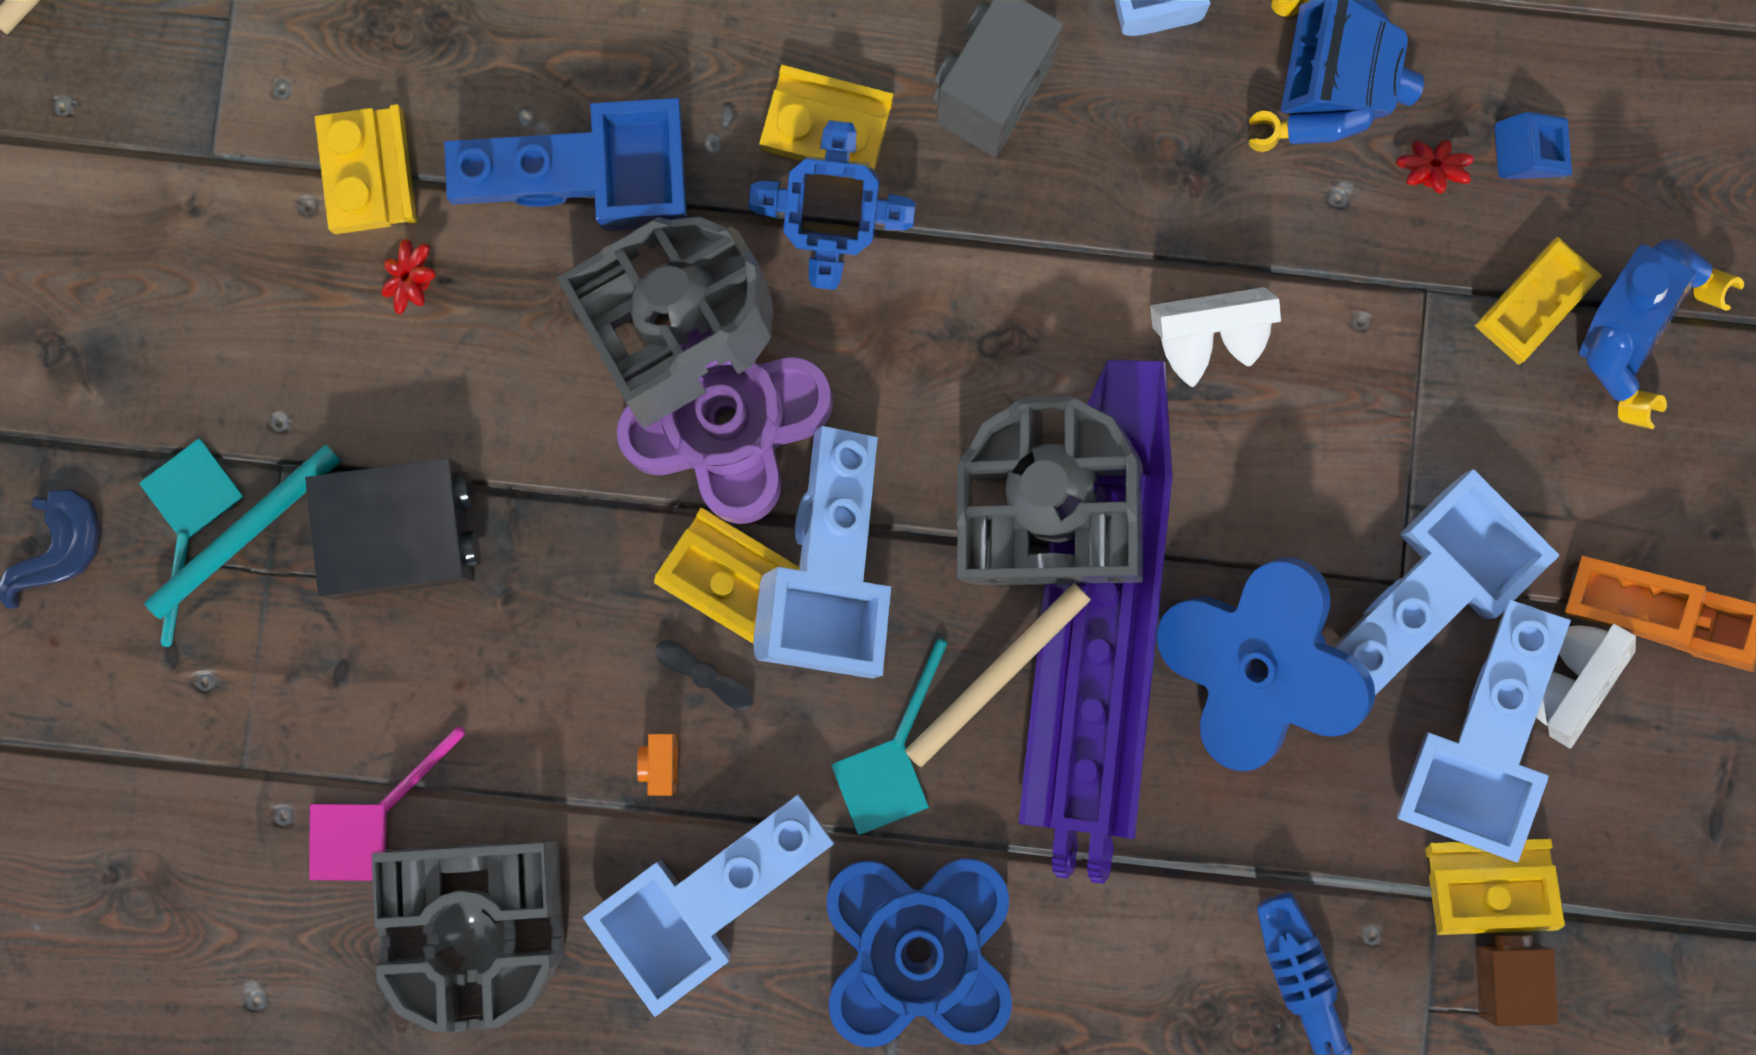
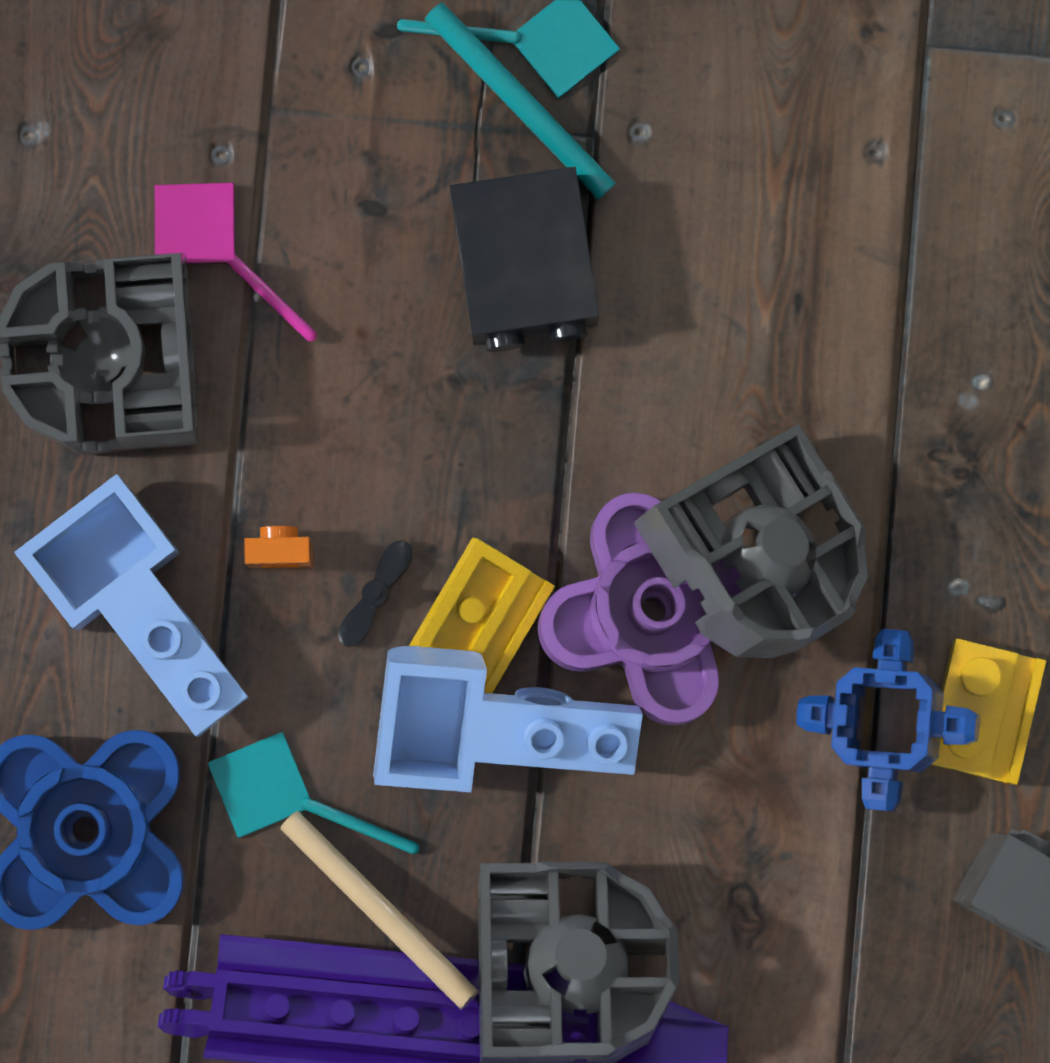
camera: 85 degrees right, 0 degrees up
yellow plate [315,104,418,235] -> none
red plant [381,239,436,315] -> none
blue plate [444,98,687,231] -> none

